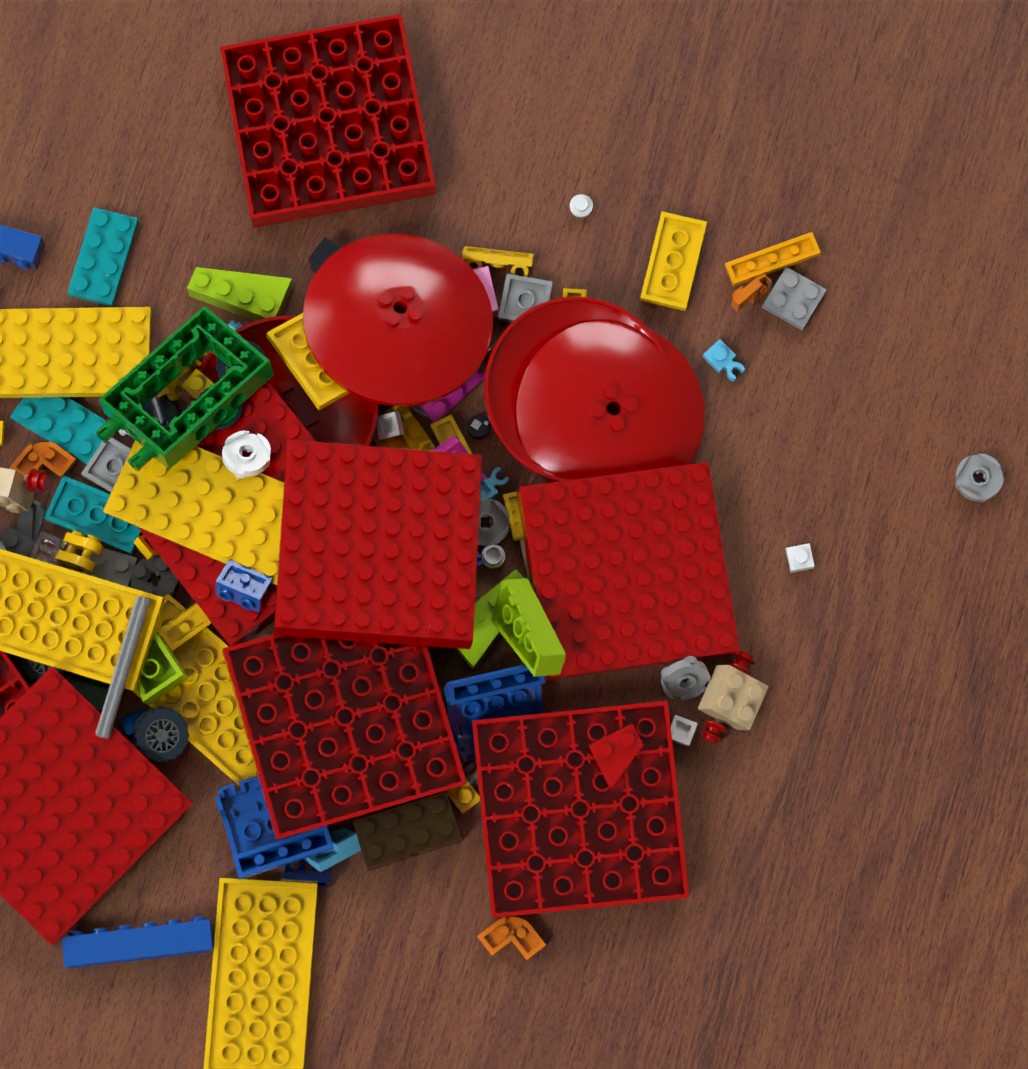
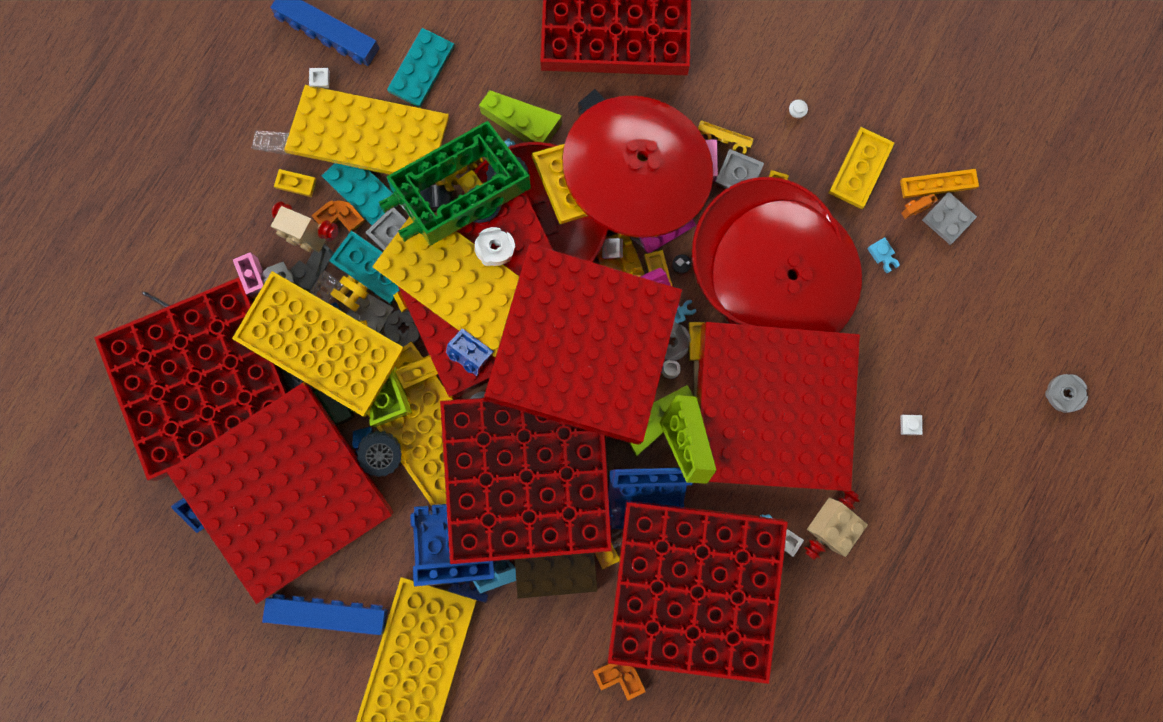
camera: 10 degrees right, 5 degrees up
light grey axle [96,596,150,739] -> none
red wing [588,723,644,788] -> none
light grey plate [661,656,710,700] -> none

